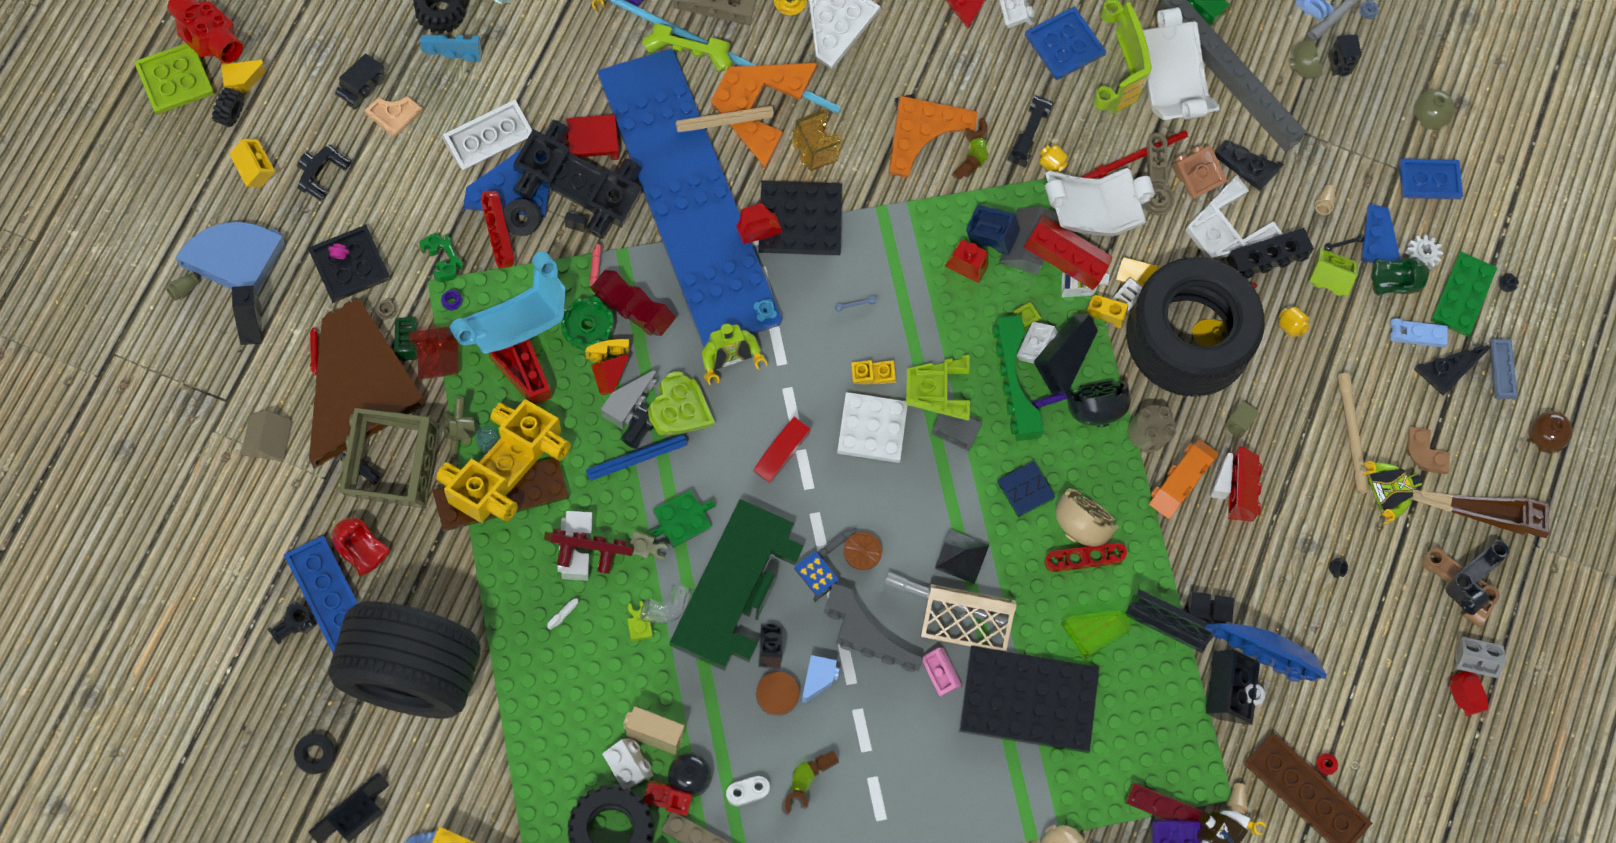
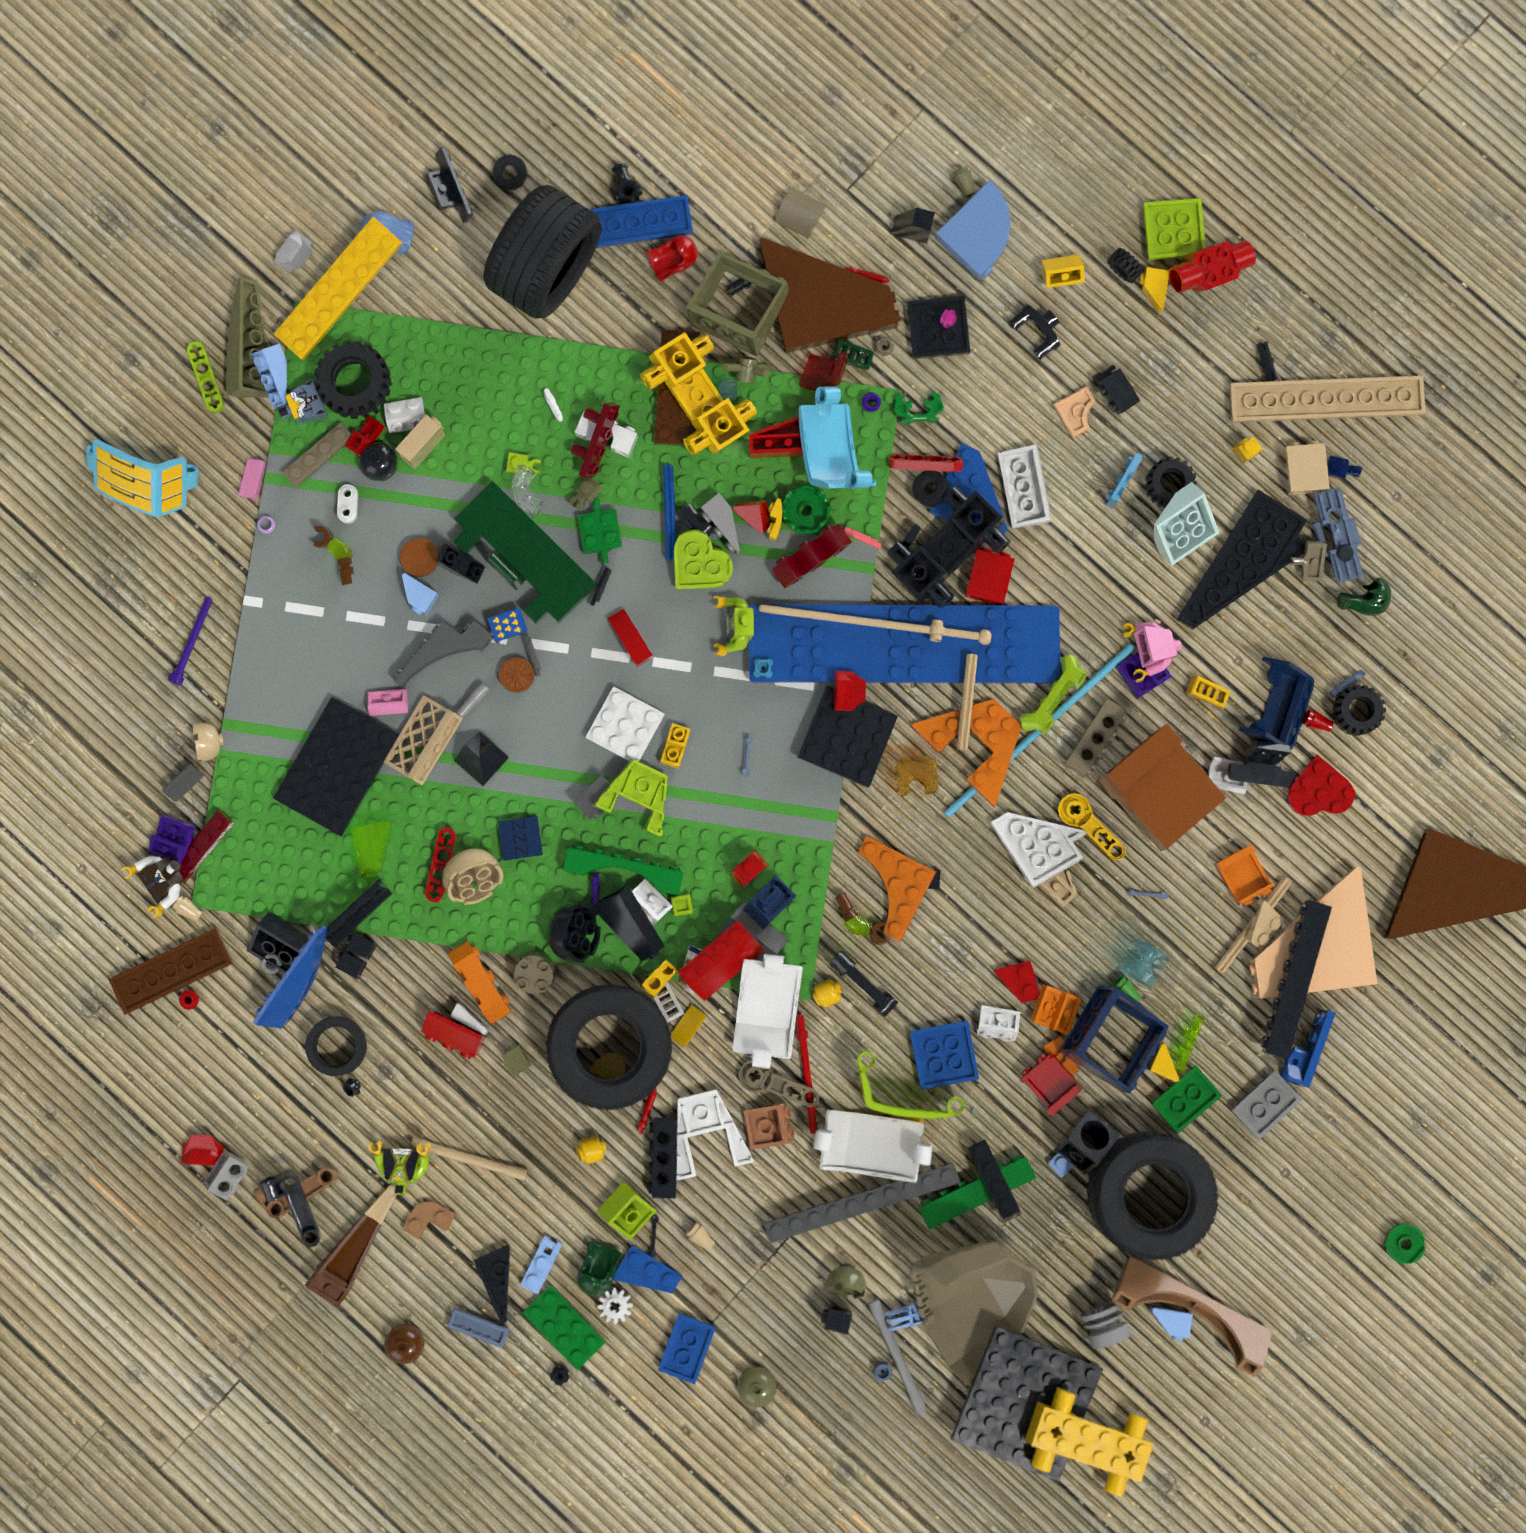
camera: 120 degrees right, 15 degrees up
black wing [1214,140,1284,192] -> none
none -> black tyre [305,1017,367,1076]
none -> black wheel [590,567,612,606]
none -> tan bar [759,605,991,645]

